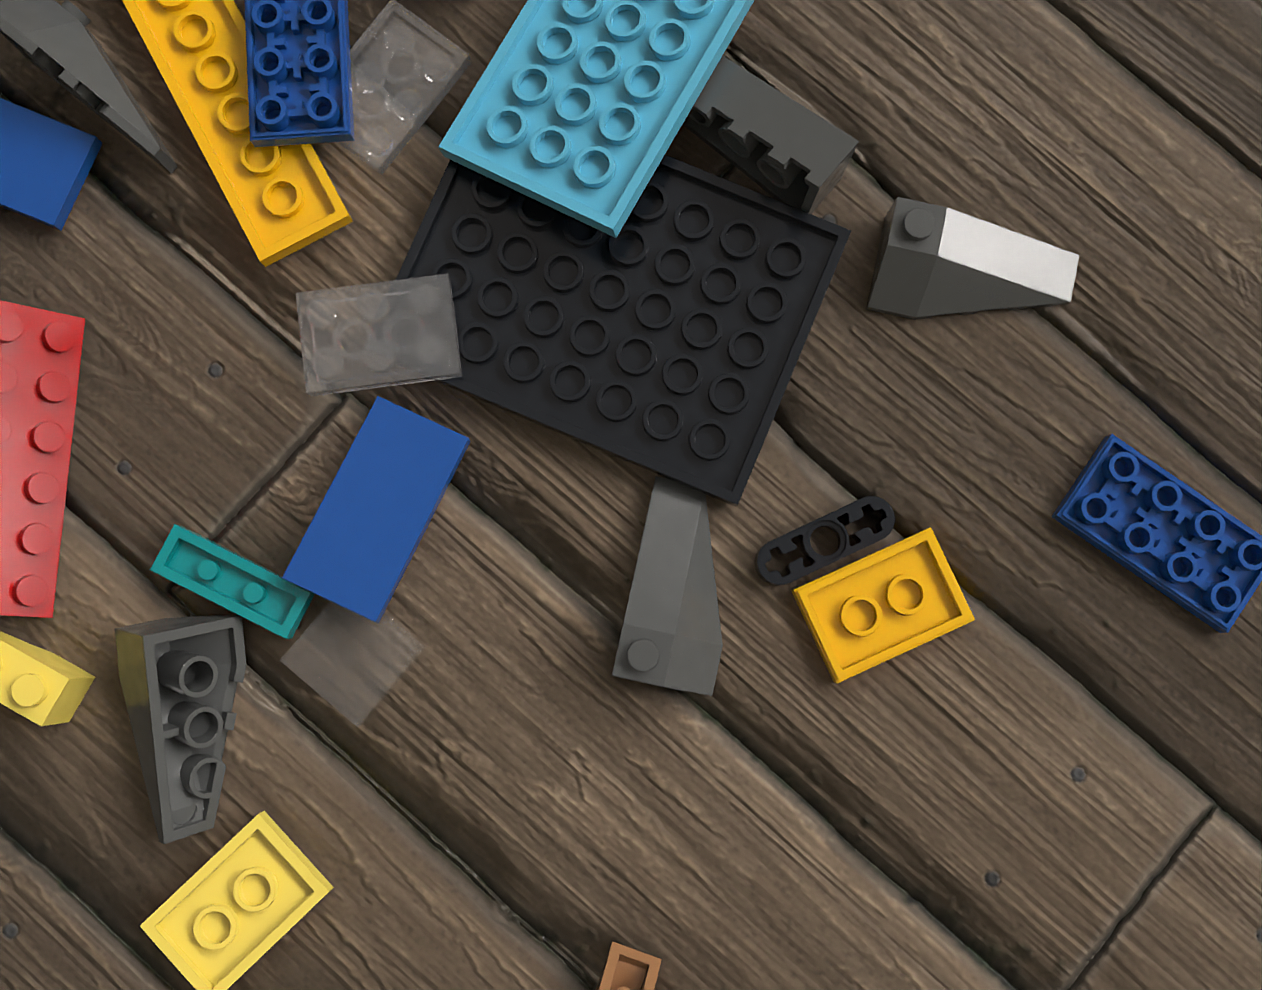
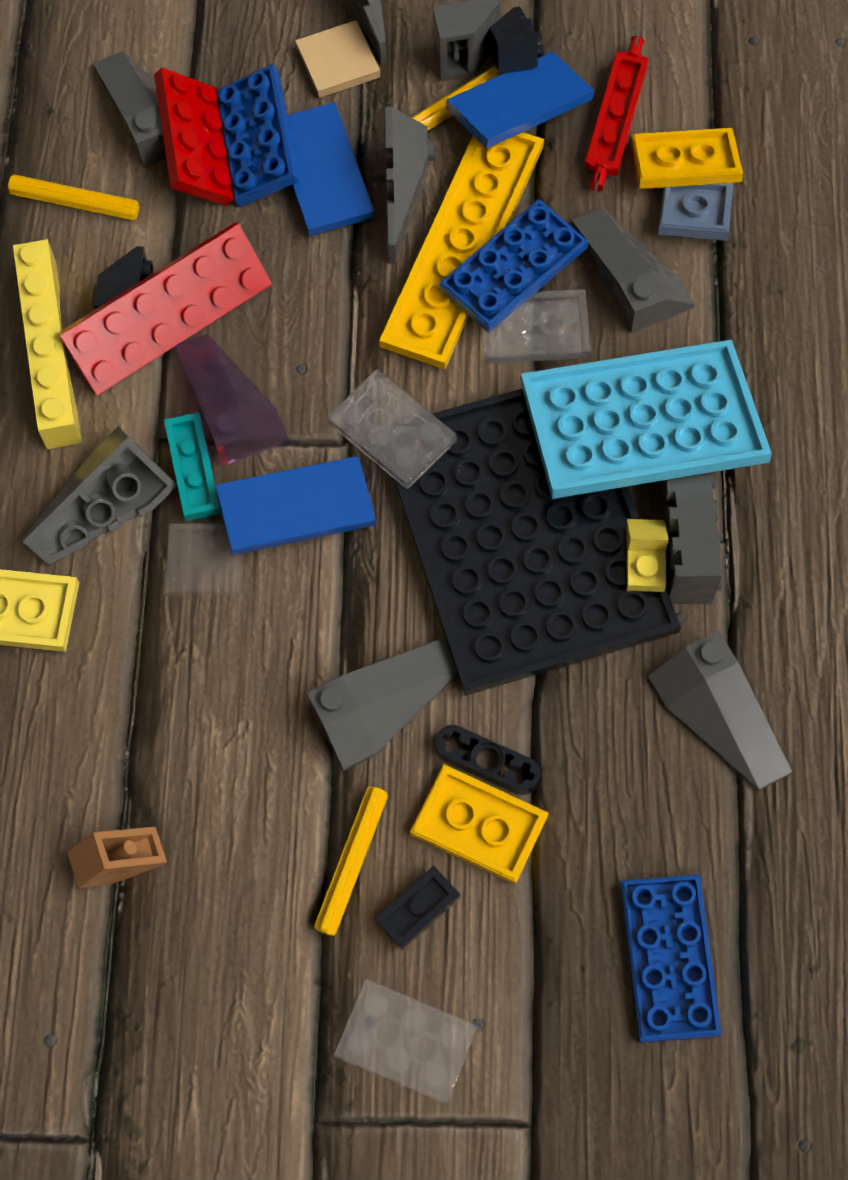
camera: 55 degrees right, 15 degrees down
none -> clear purple wedge [175,334,289,466]
none -> yellow axle [314,786,388,936]
none -> clear plate [334,979,478,1105]
none -> black plate [375,866,461,951]
none -> light yellow slope [626,519,668,592]

